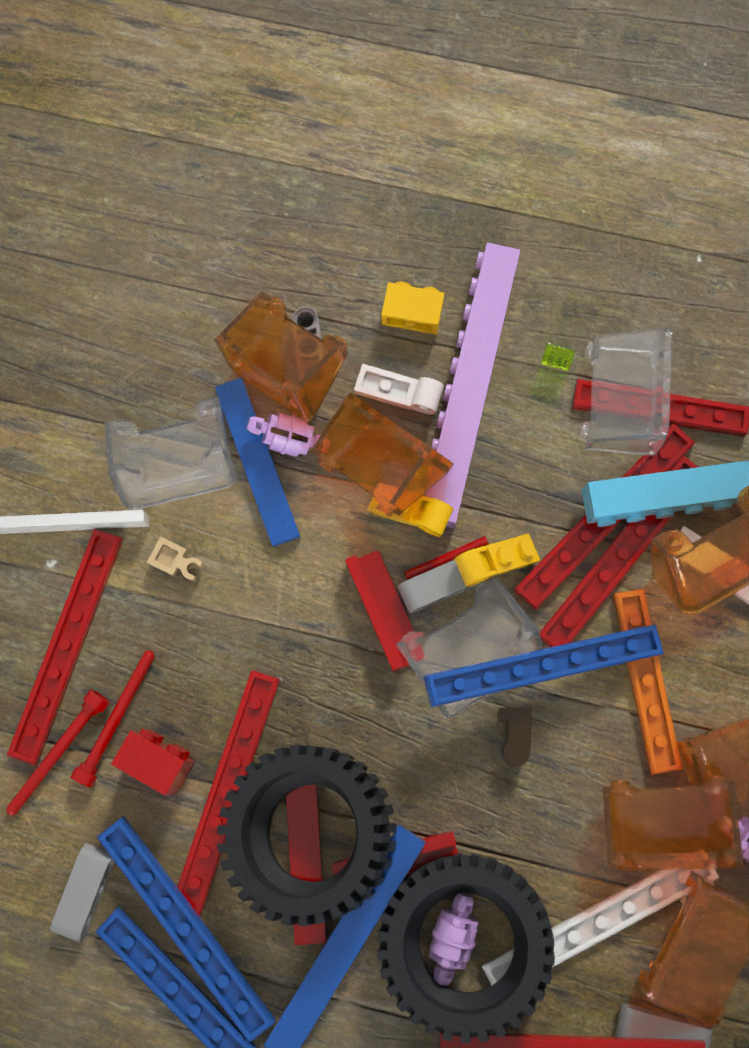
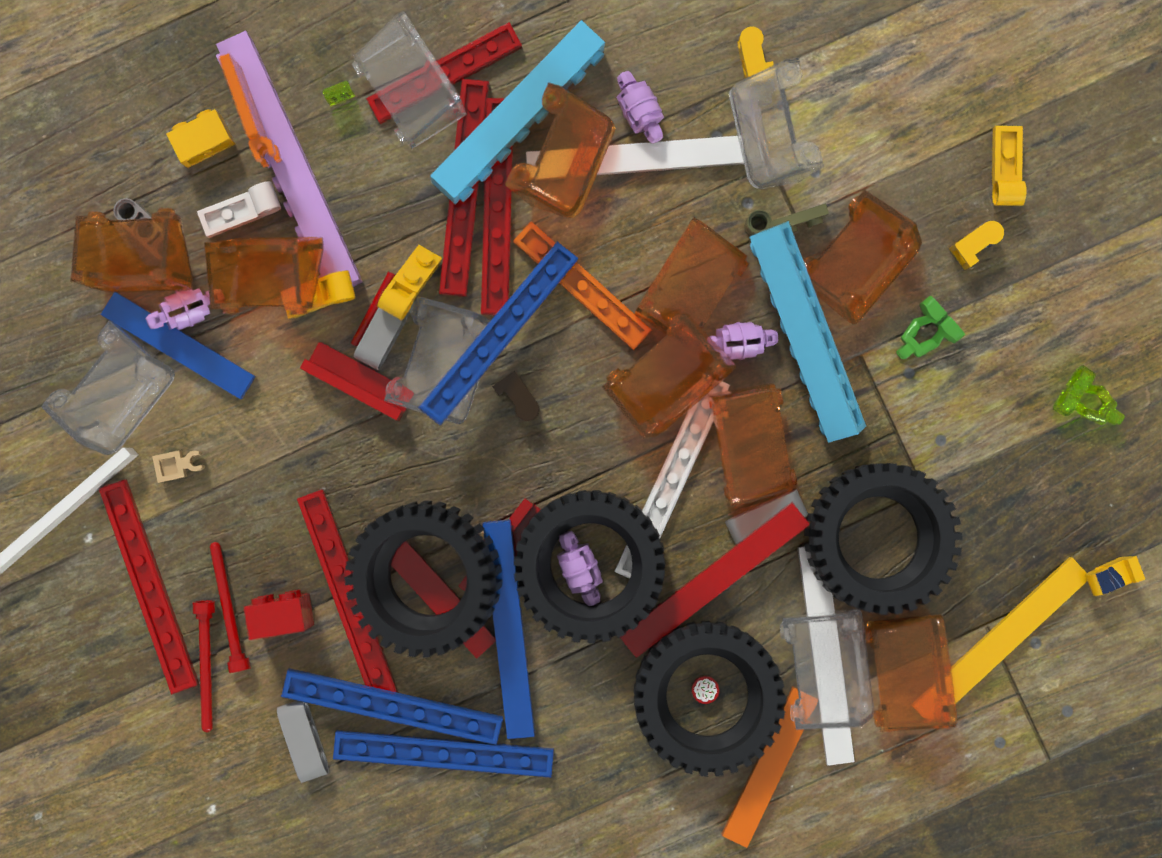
camera: 45 degrees left, 10 degrees up
none -> orange tile [218,53,282,168]

